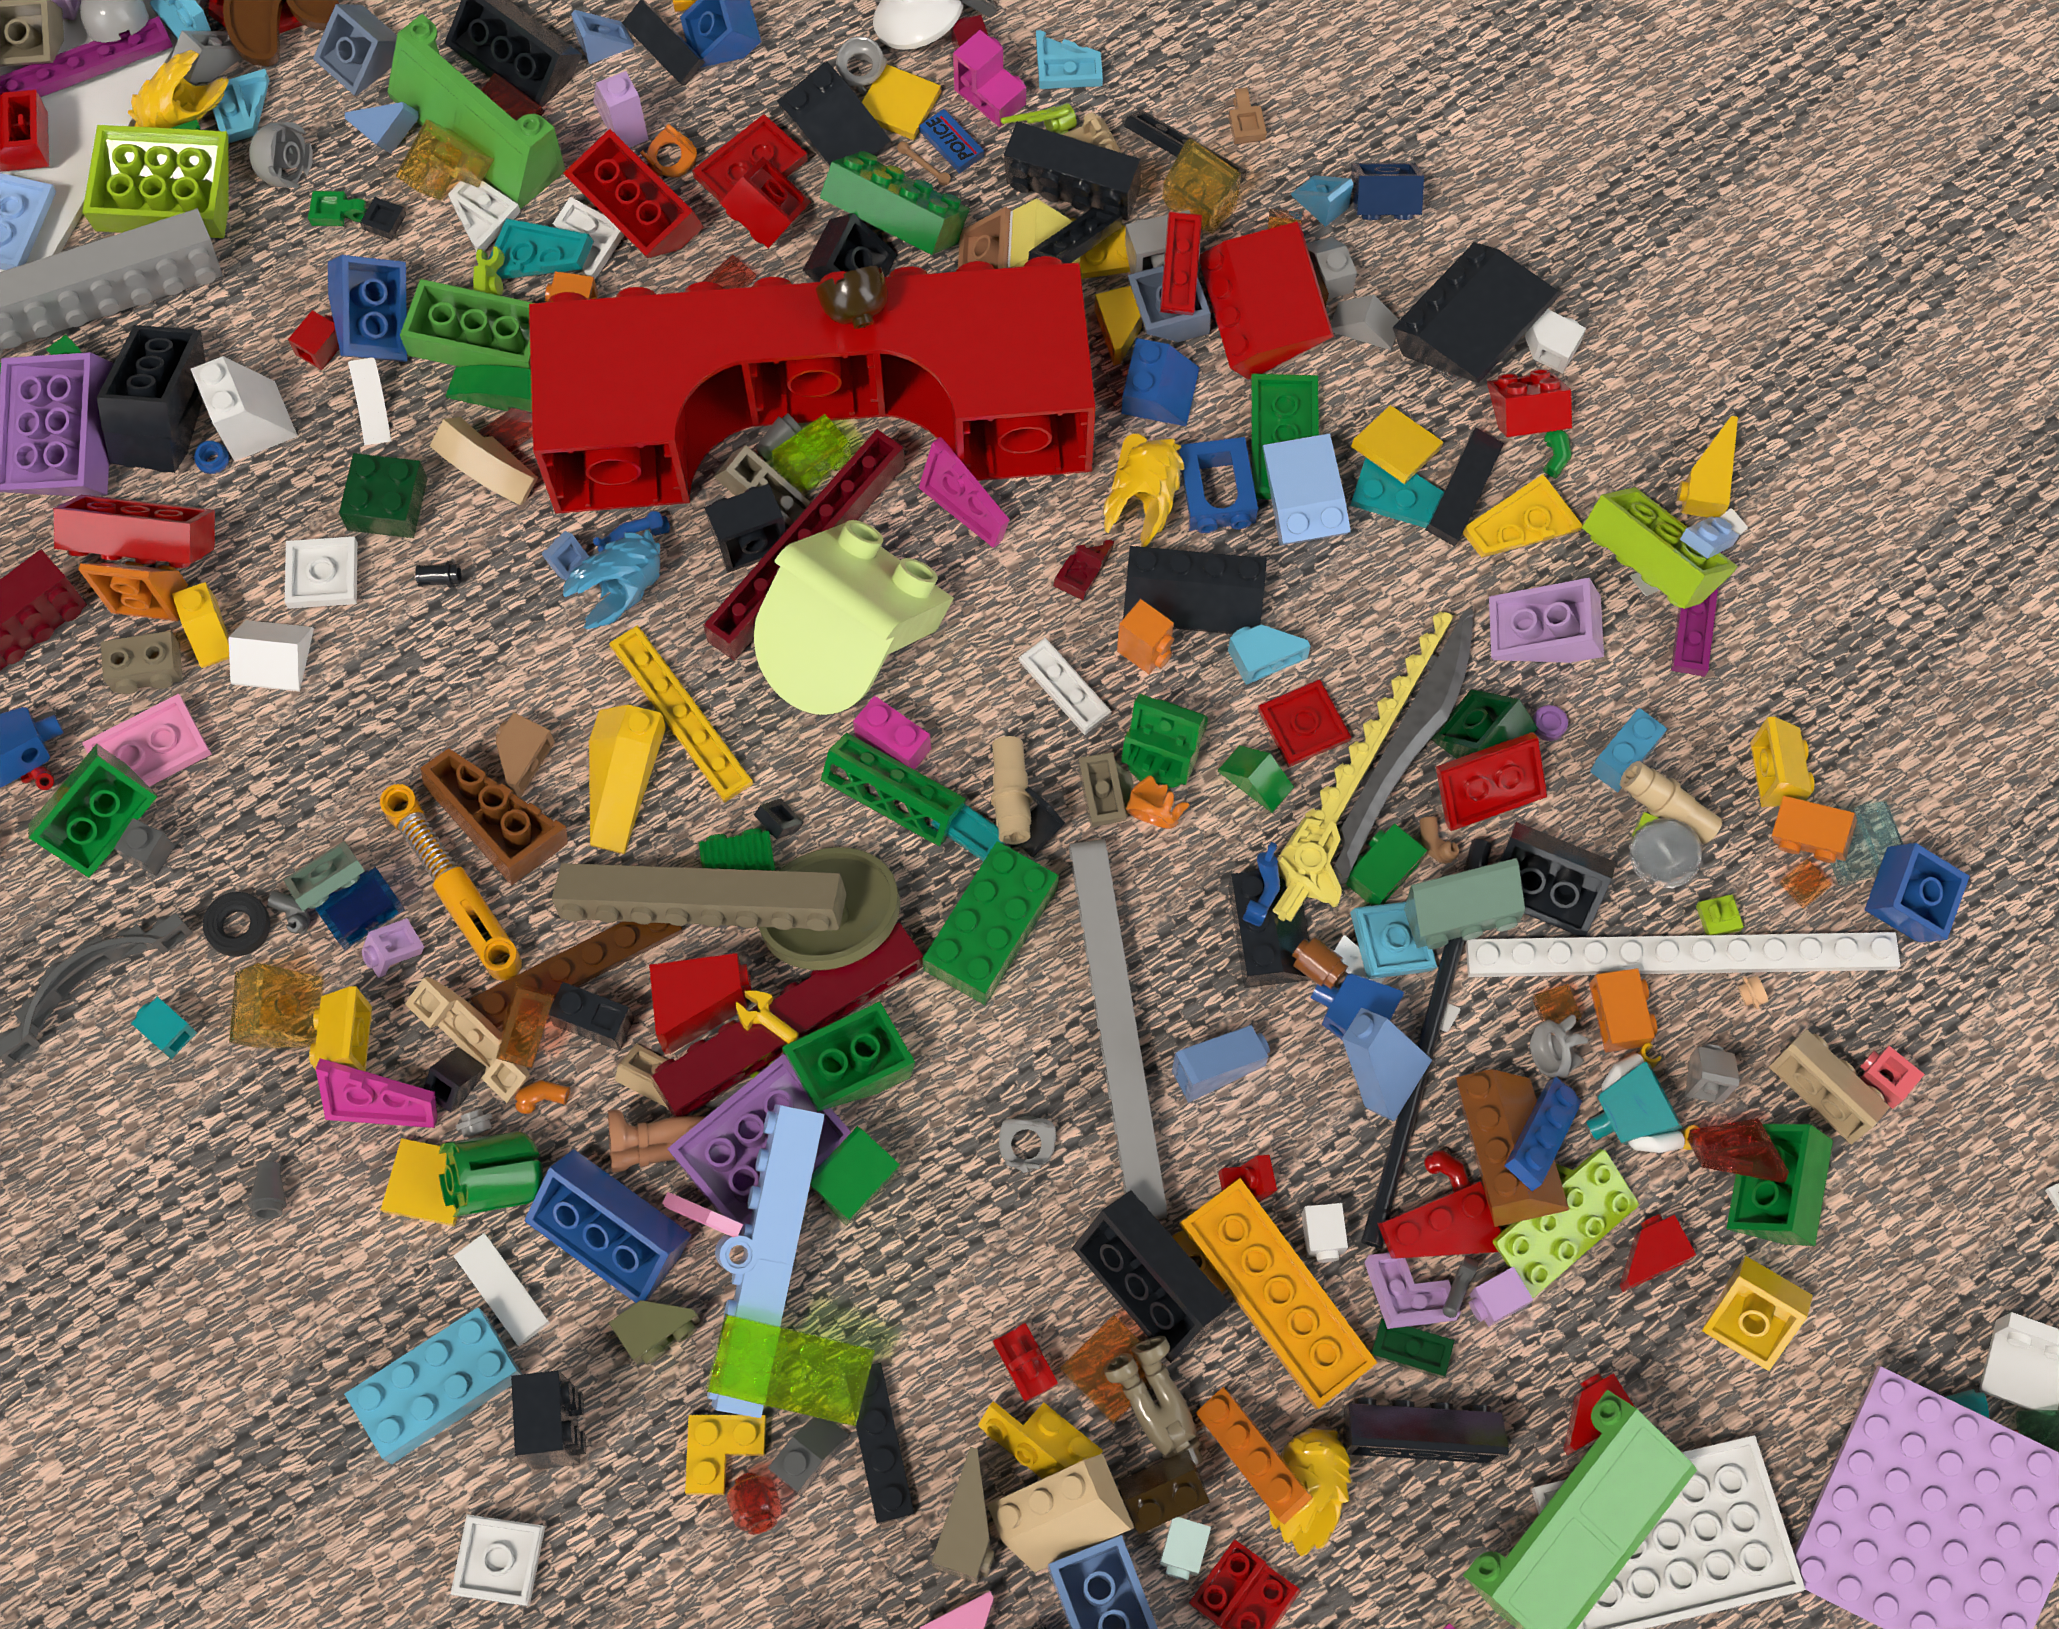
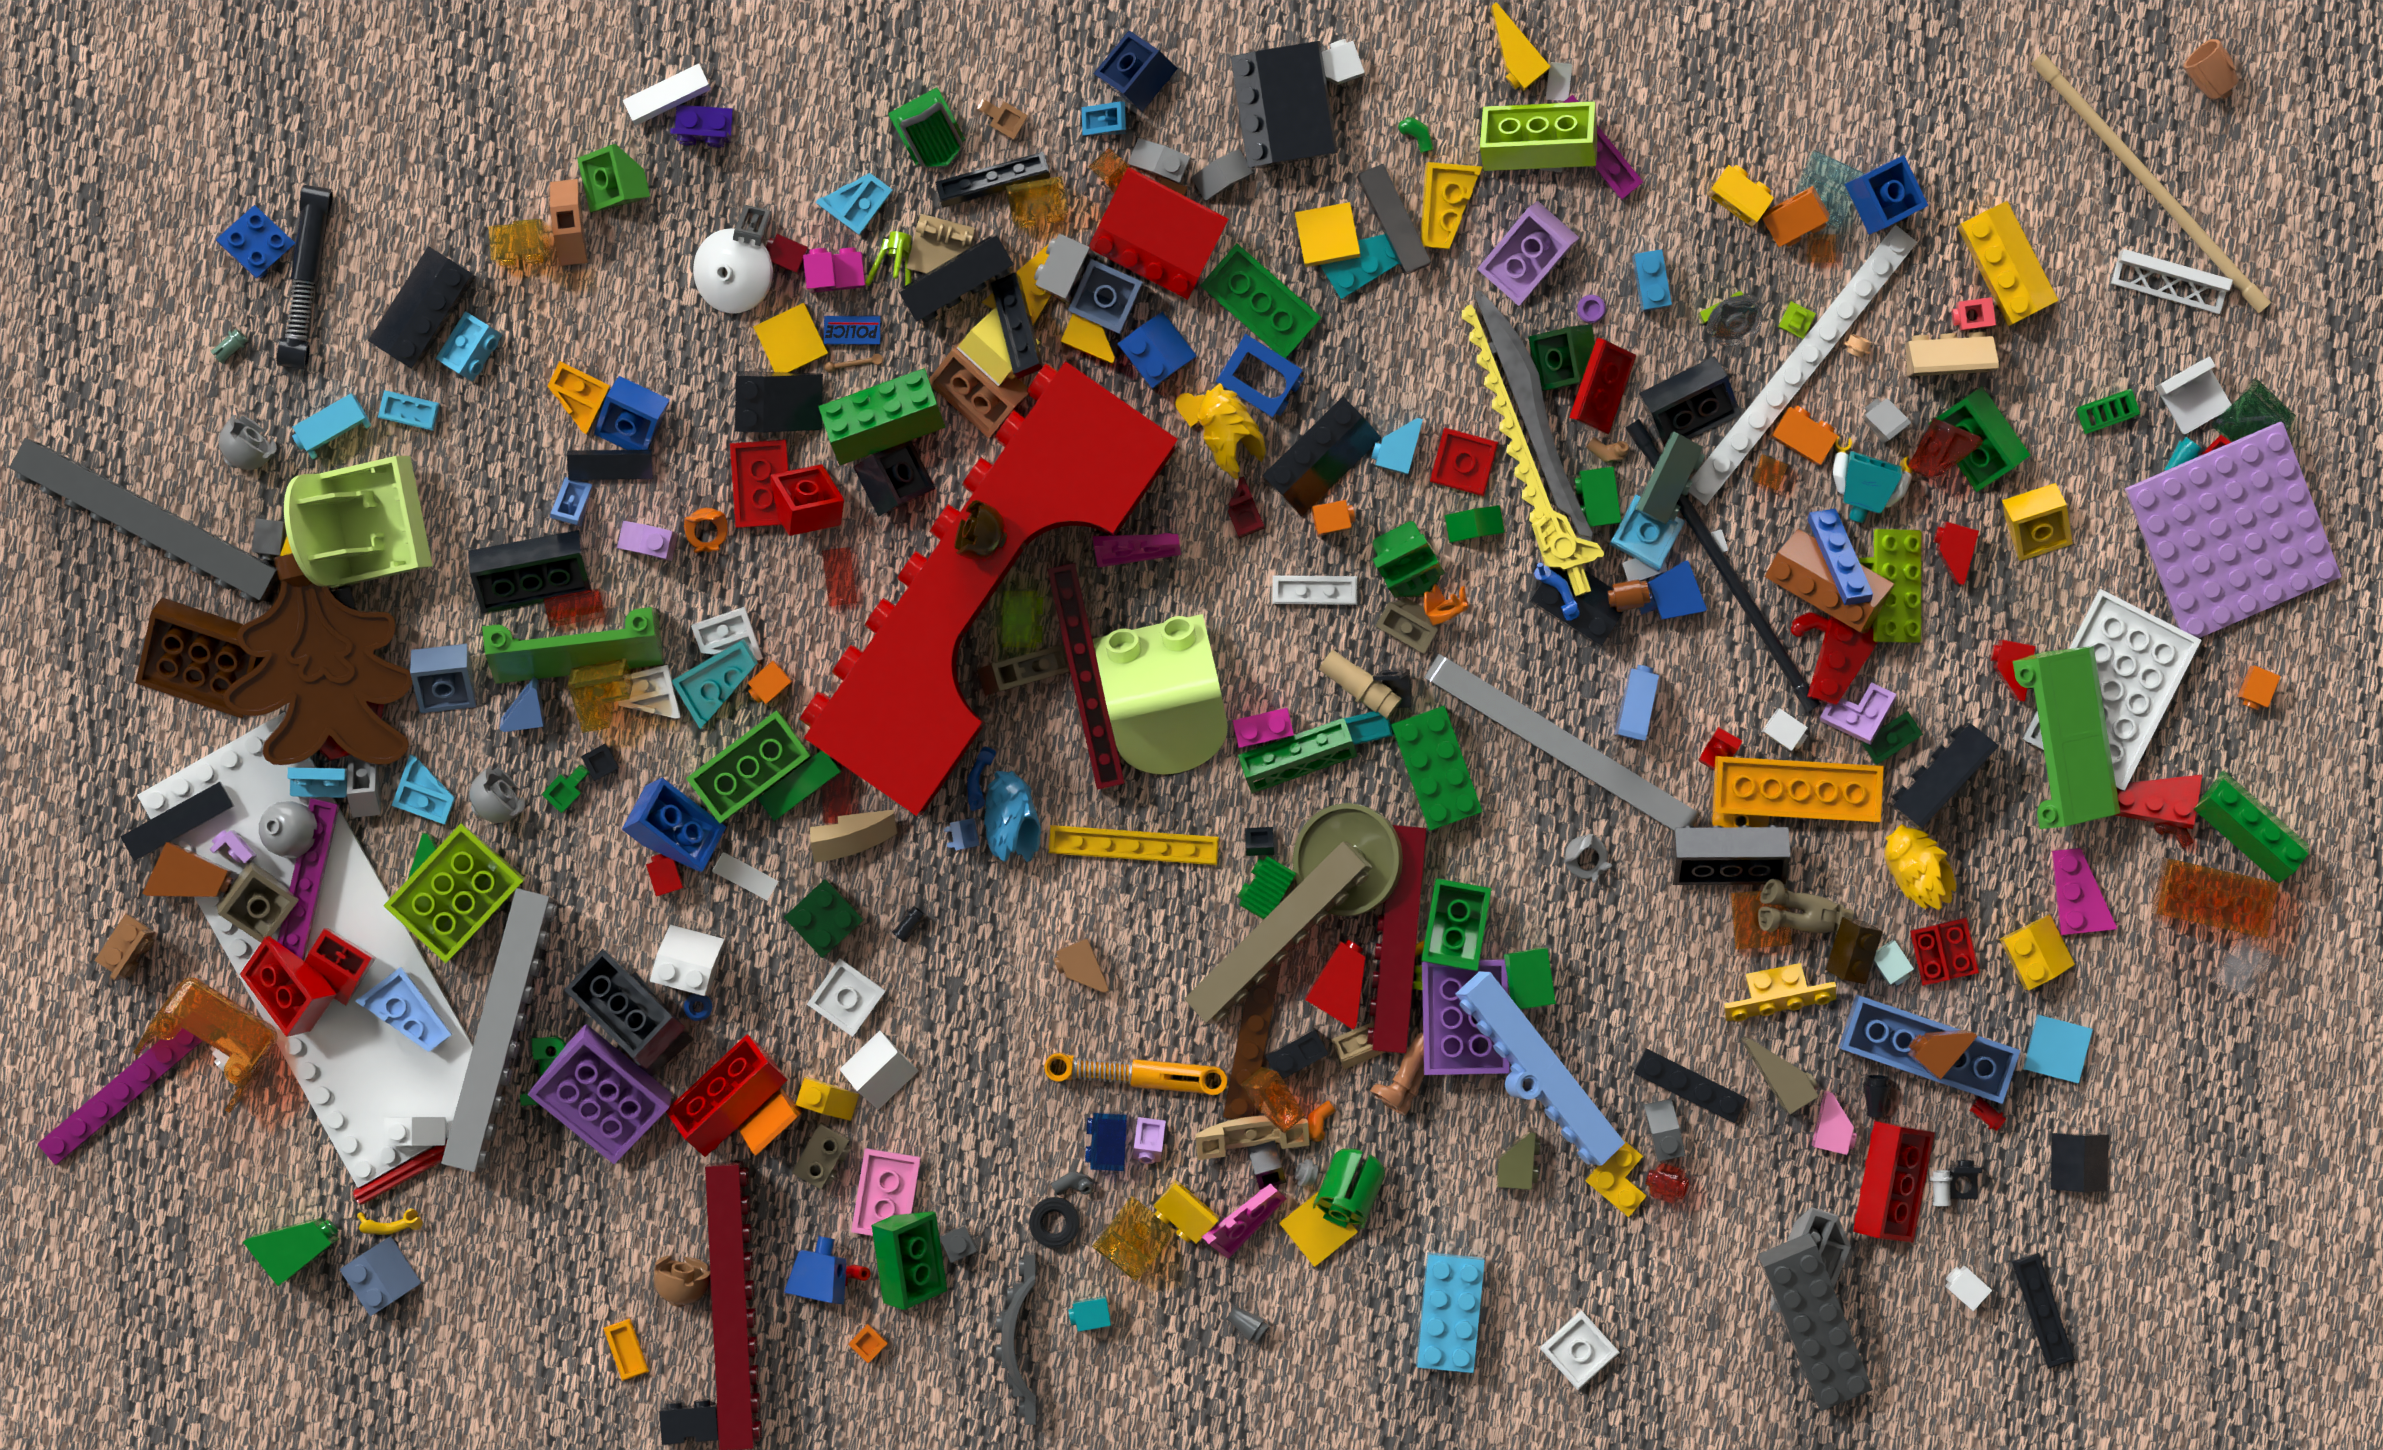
camera: 50 degrees left, 20 degrees up
yellow head [128,50,229,128] -> none
sand green plate [284,841,365,911] -> none
dark orange wedge [420,748,568,886] -> none
white tile [454,1233,550,1346] -> none
lime plate [473,246,505,296] -> none
black brick [511,1370,586,1470] -> none
blue slope [524,1149,692,1303] -> none
red slope [563,129,704,259] -> none
yellow wedge [589,705,666,854] -> none
bright pink tile [662,1192,743,1237] -> none
black slope [704,483,786,573] -> none
clear neon green plate [705,1313,875,1426] -> none
yellow bar [736,991,798,1044] -> none
dark grey cone [754,414,805,462] -> none
light grey piece [836,36,887,96] -> none
tan slope [988,1454,1134,1572] -> none
red hips [992,1323,1058,1403] -> none
red tile [1160,212,1202,316] -> none
orange plate [1195,1387,1313,1525] -> none
light blue slope [1263,433,1351,546] -> none
medium blue slope [1342,1007,1432,1121] -> none
dark grey bar [1442,1255,1479,1318] -> none
lavender brick [1469,1267,1533,1327] -> none
red slope [1487,369,1572,437] -> none
light grey piece [1530,1015,1588,1078] -> none
tan piece [1620,761,1722,844] -> none
light blue plate [1680,516,1739,559] -> none
none -> green piece [888,87,966,168]
none -> yellow slope [1957,201,2059,326]
none -> green slope [2075,389,2141,435]

